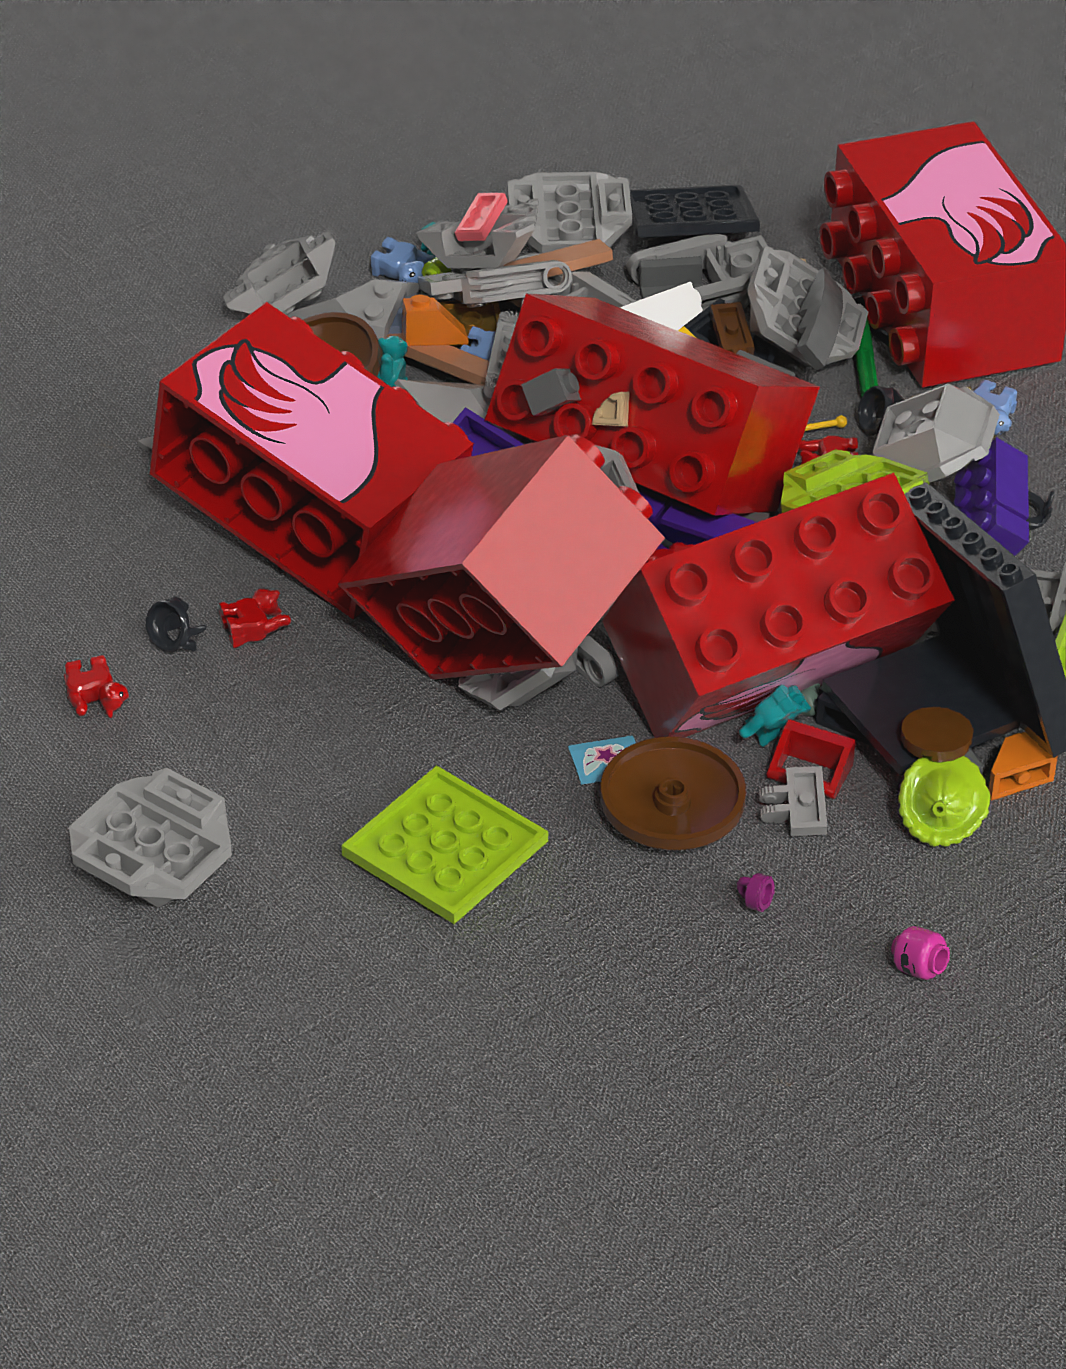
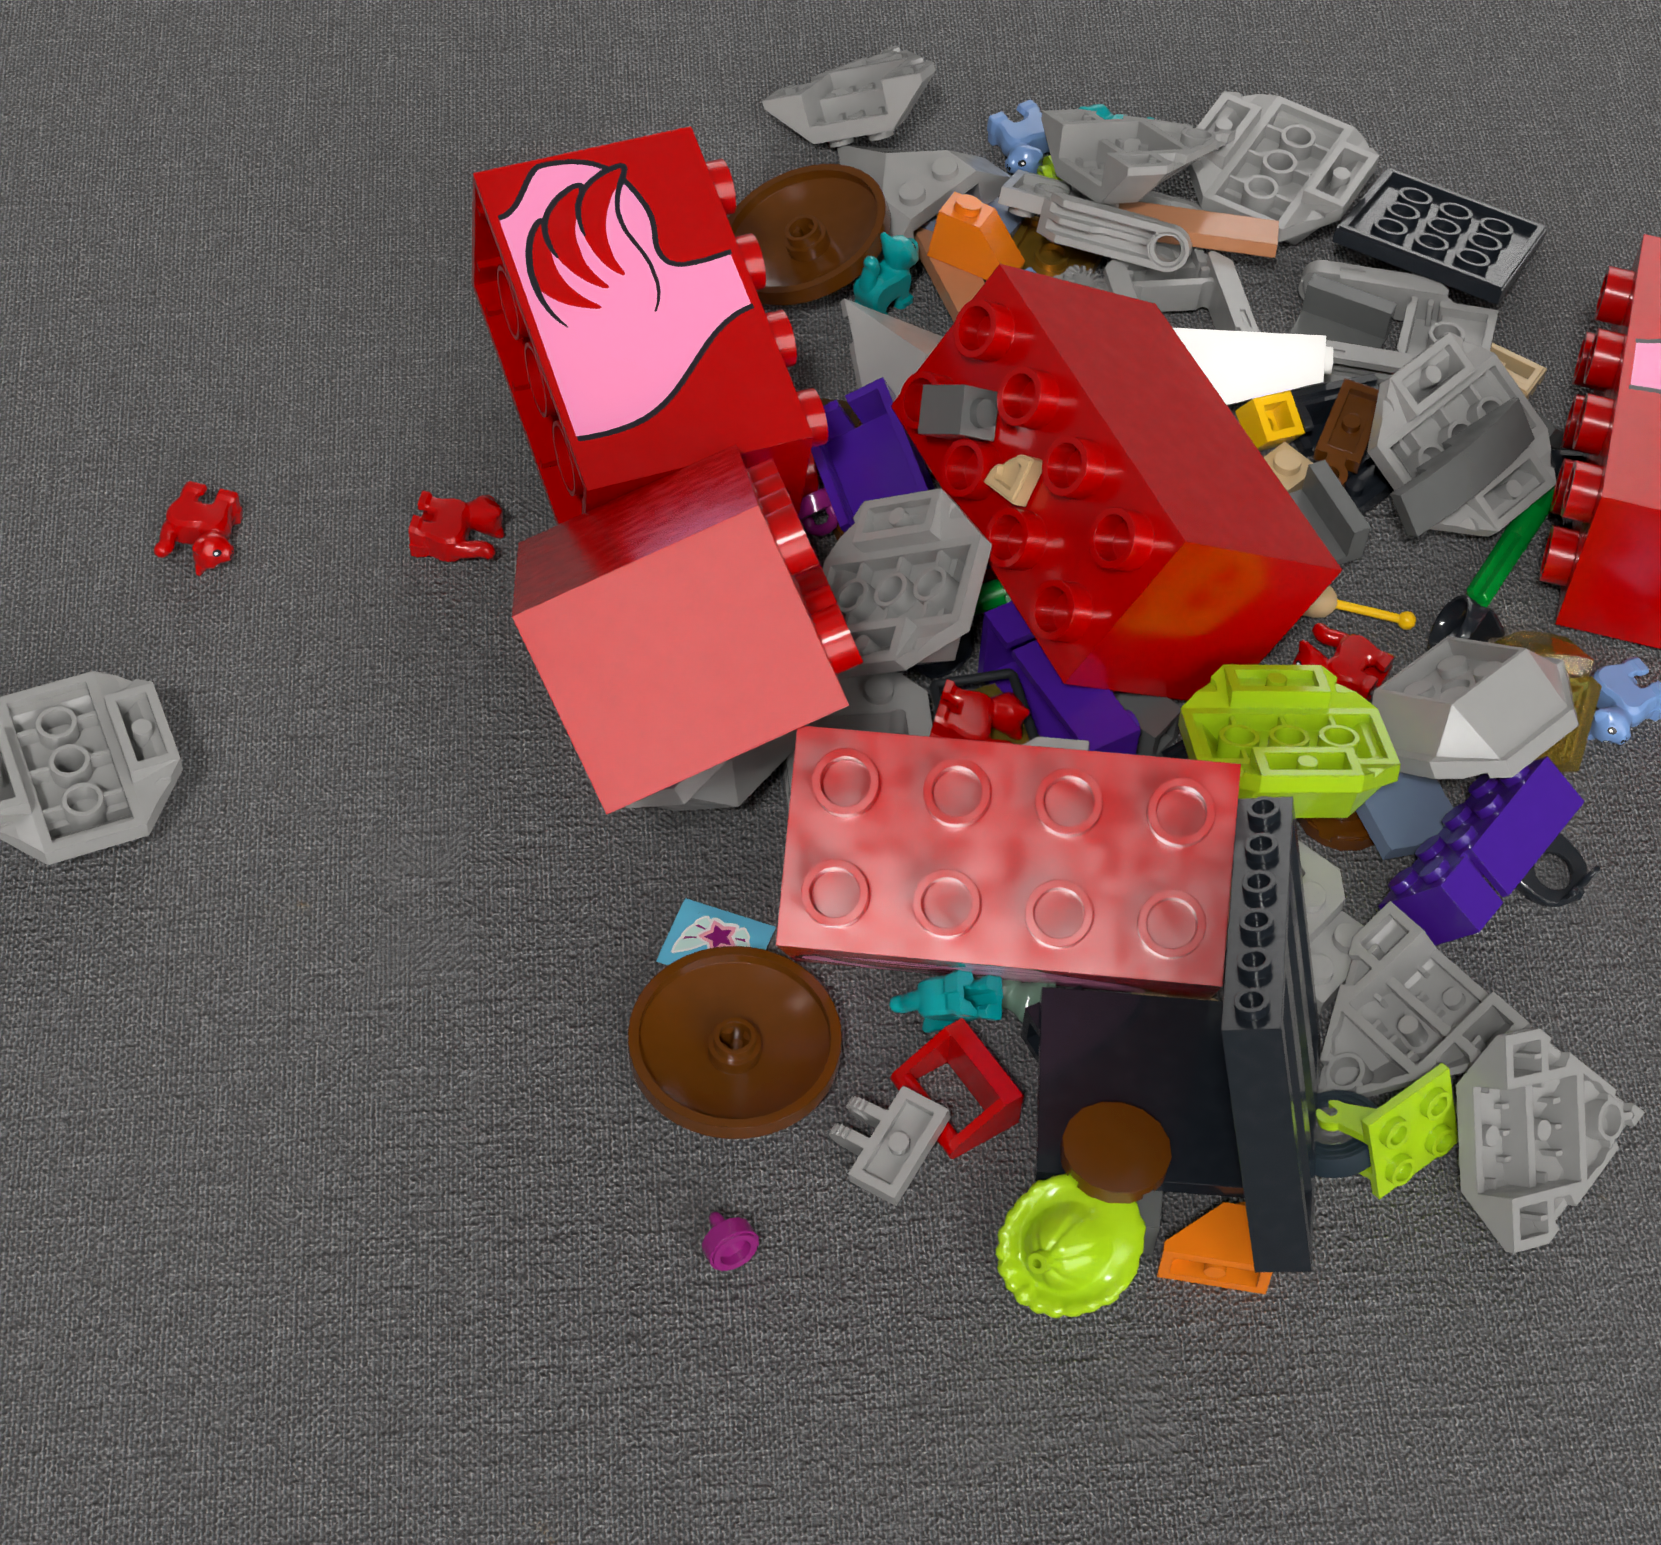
camera: 30 degrees right, 10 degrees up
black piece [146,596,207,653] -> none
lime plate [342,765,548,924] -> none
coral plate [455,193,508,241] -> none
dark pink head [891,926,950,980] -> none

